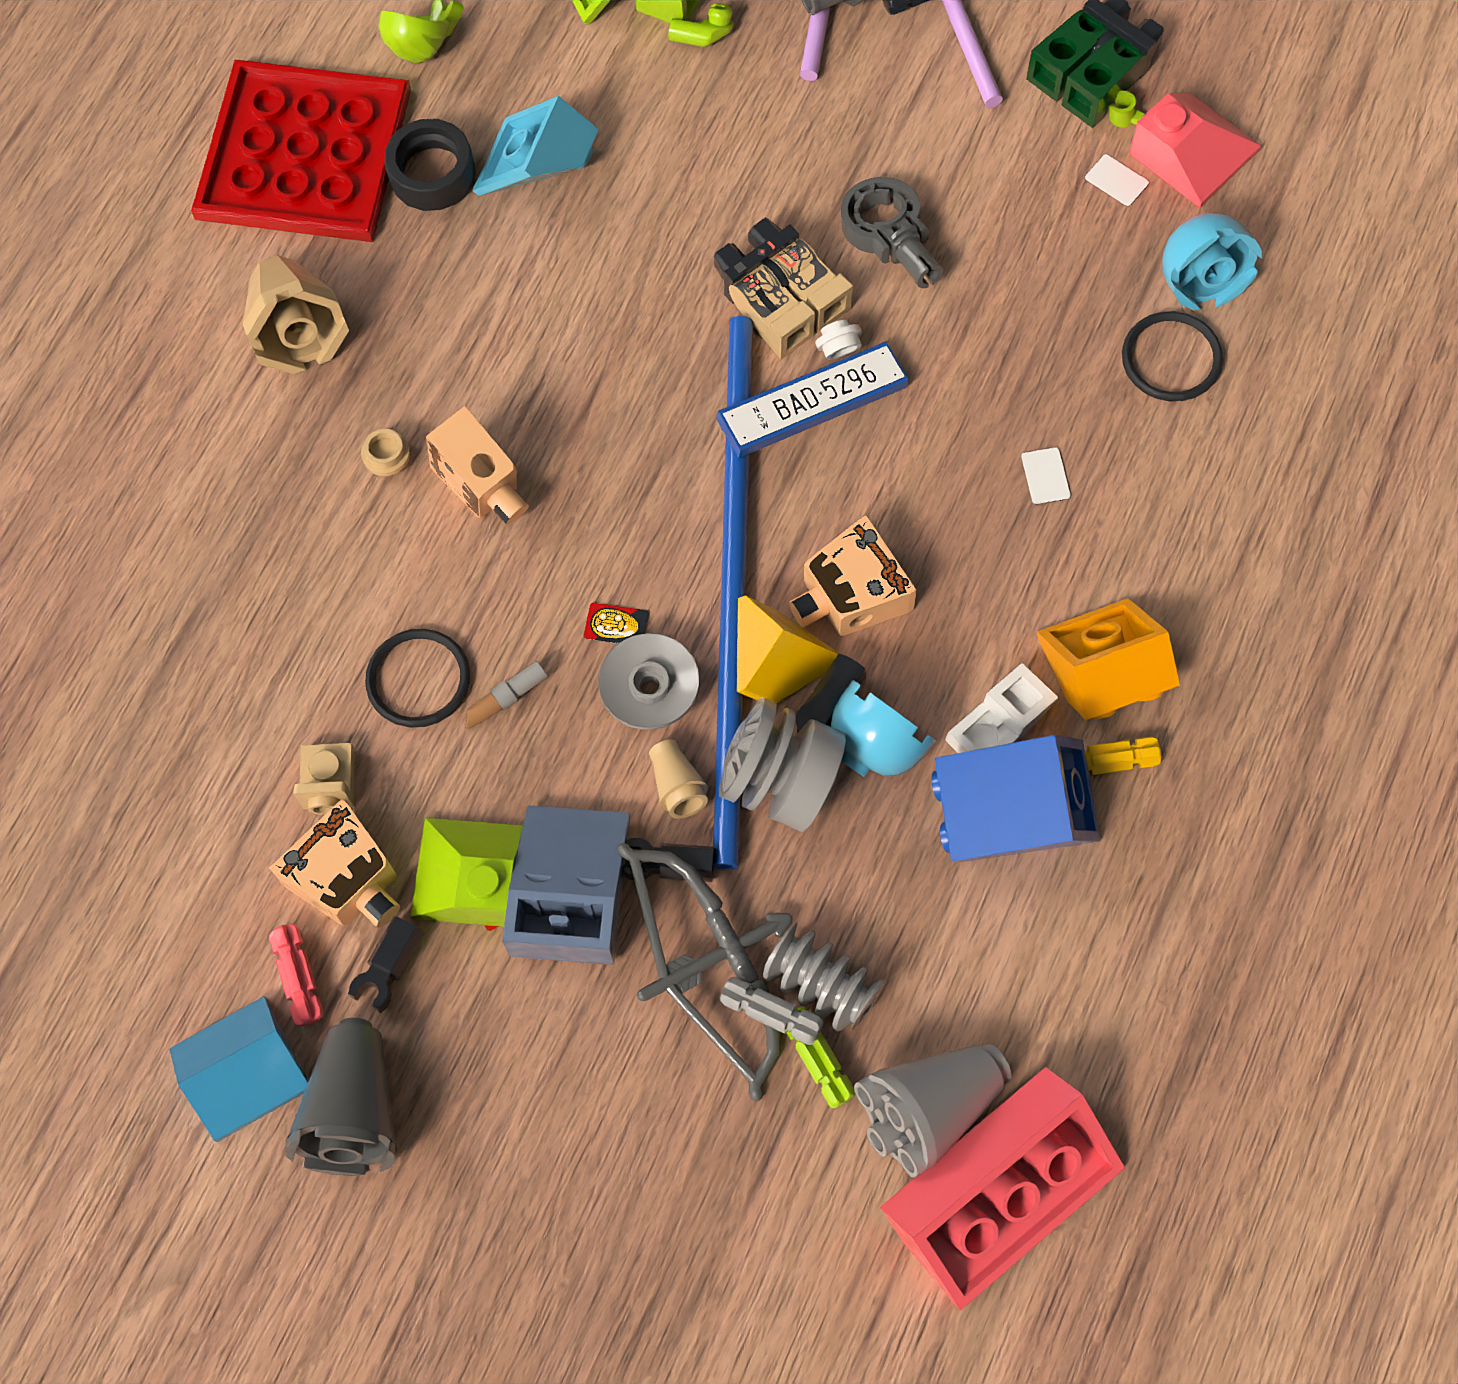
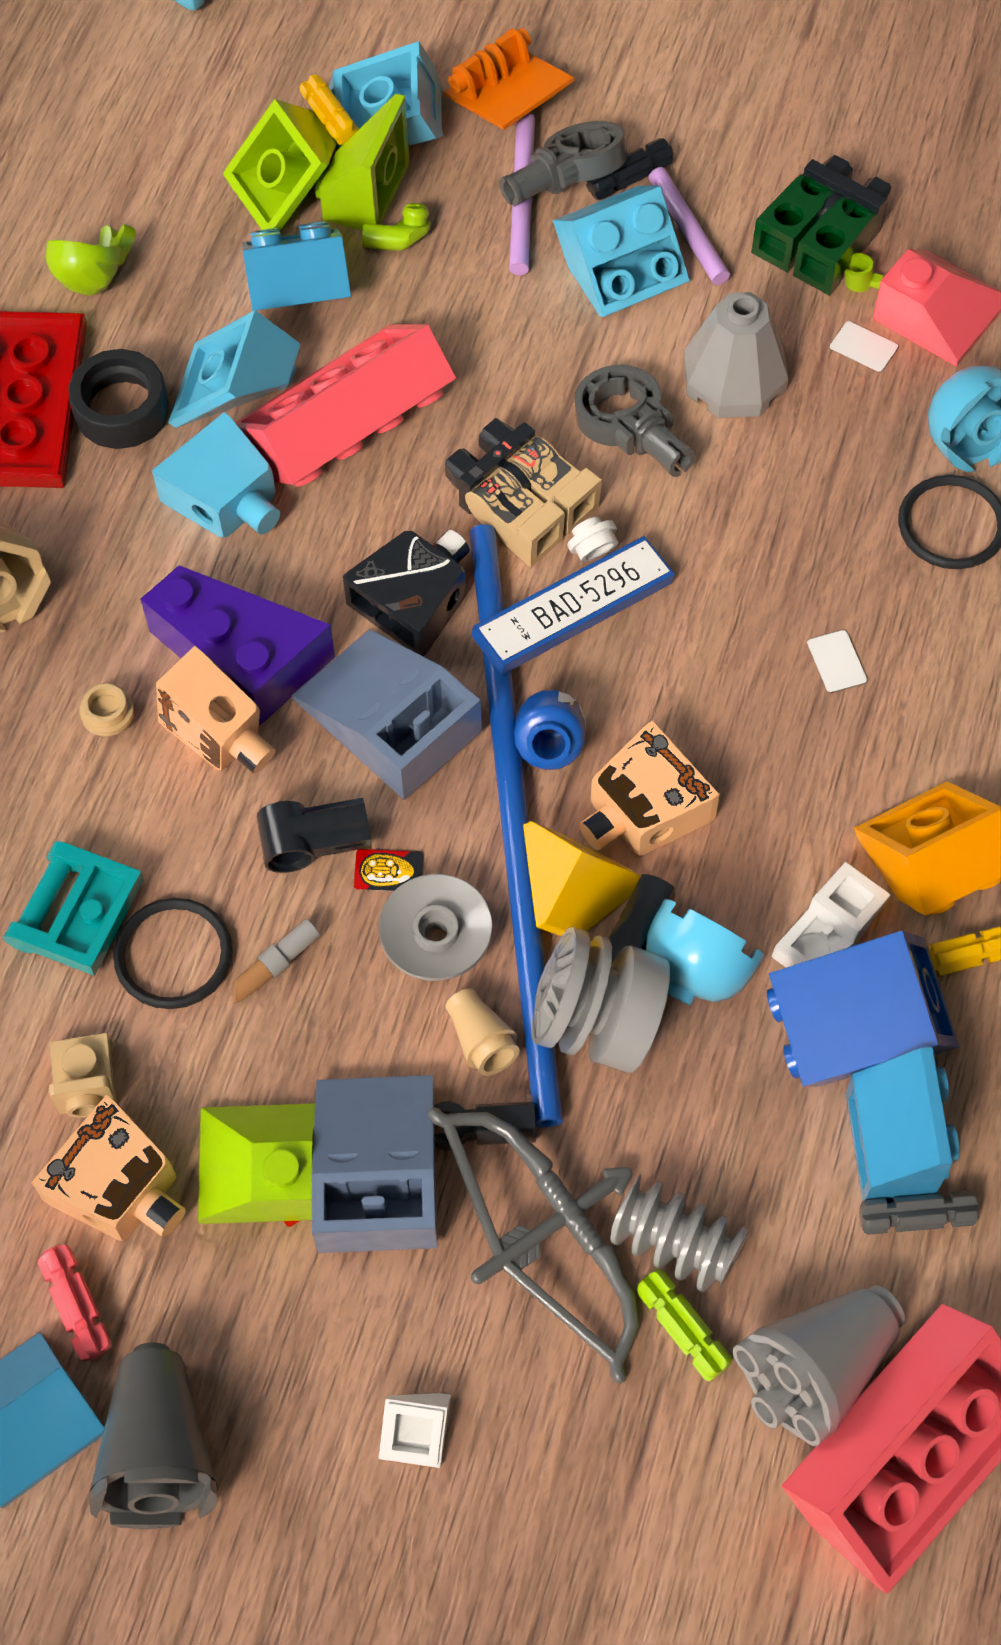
camera: 10 degrees left, 5 degrees down
black bar [348,916,425,1013] -> none
light grey axle [720,977,823,1045] -> none
none -> teal plate [3,841,144,976]
none -> dark purple wedge [140,565,335,725]
none -> medium azure torso [152,412,280,537]
none -> coral slope [235,324,456,487]
none -> dark azure slope [242,221,351,311]
none -> black piece [257,798,372,873]
none -> sand blue slope [292,629,482,800]
none -> black torso [342,530,470,657]
none -> white slope [379,1393,451,1468]
none -> blue head [514,690,586,770]
none -> medium azure slope [553,185,690,317]
none -> light grey cone [683,292,788,418]
none -> dark azure slope [845,1047,959,1203]
none -> dark grey axle [859,1190,979,1235]

